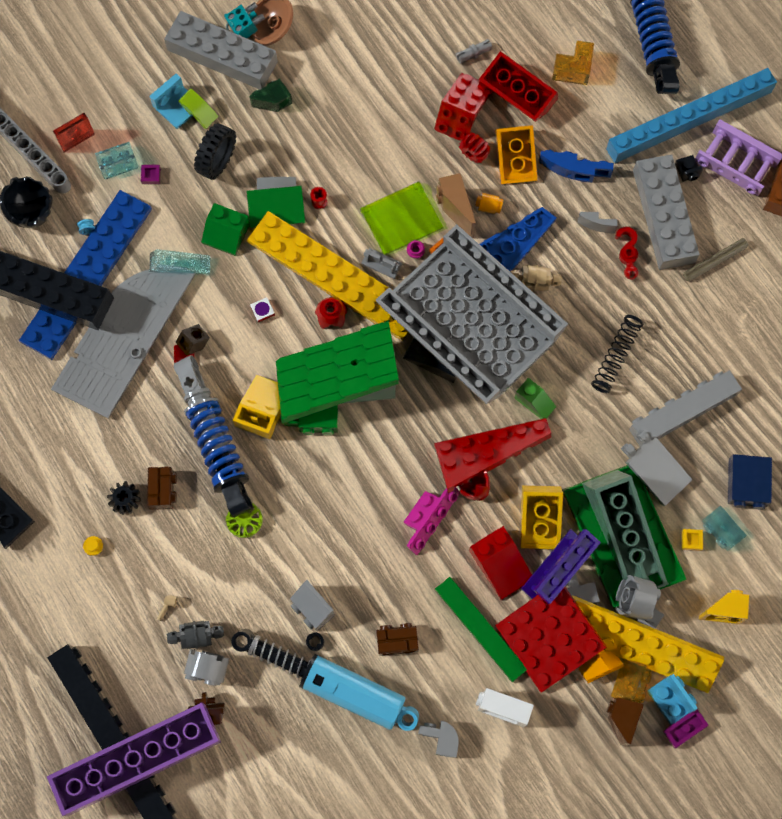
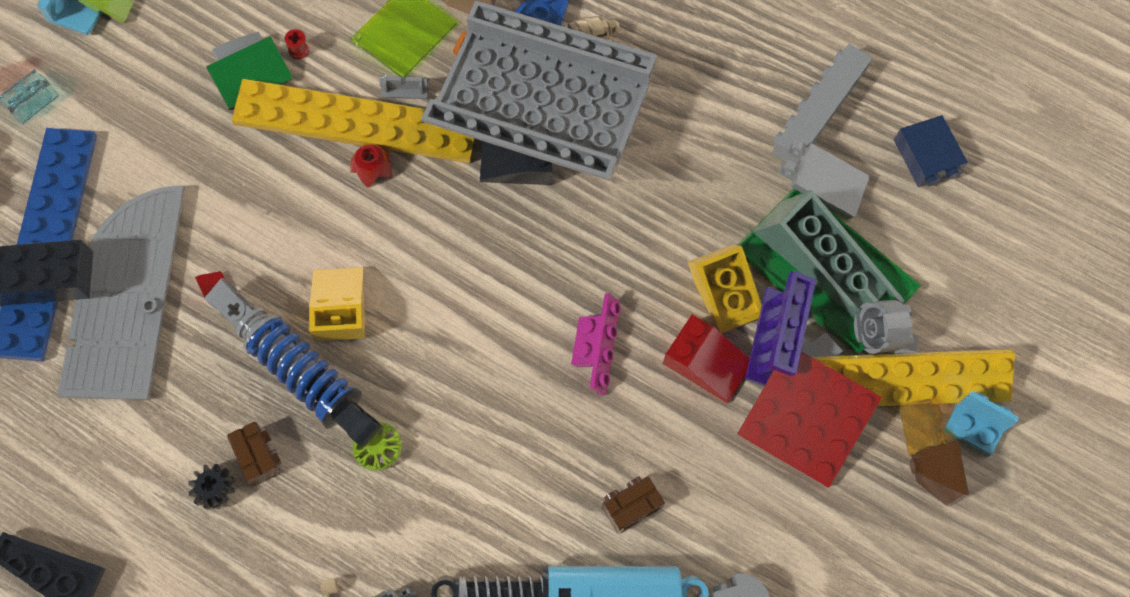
camera: 30 degrees left, 5 degrees down
medium azure bush [77,219,95,235] -> none
yellow plate [83,536,103,556] -> none
magenta tile [141,165,161,184] -> none
clear light blue slope [149,249,210,274] -> none
dark brown brick [176,324,210,356] -> none
black tyre [194,123,236,180] -> none
green slope [201,203,250,256] -> none
tile [250,297,275,323] -> none
green piece [276,321,399,424] -> none
green brick [284,405,338,435] -> none
light grey slope [290,580,335,631] -> none
black bush [306,632,324,651] -> none
dark pink plate [407,240,425,259] -> none
red wing [434,418,551,493] -> none
green tile [435,577,527,682] -> none
red piece [459,471,490,501] -> none
white window [476,688,534,727] -> none
bright green slope [514,378,556,419] -> none
light orange slope [579,649,624,683] -> none
black piece [591,315,644,393] -> none
magenta plate [662,709,709,749] -> none
yellow plate [682,529,703,551] -> none
yellow slope [699,590,749,624] -> none
clear light blue bracket [702,505,747,551] -> none

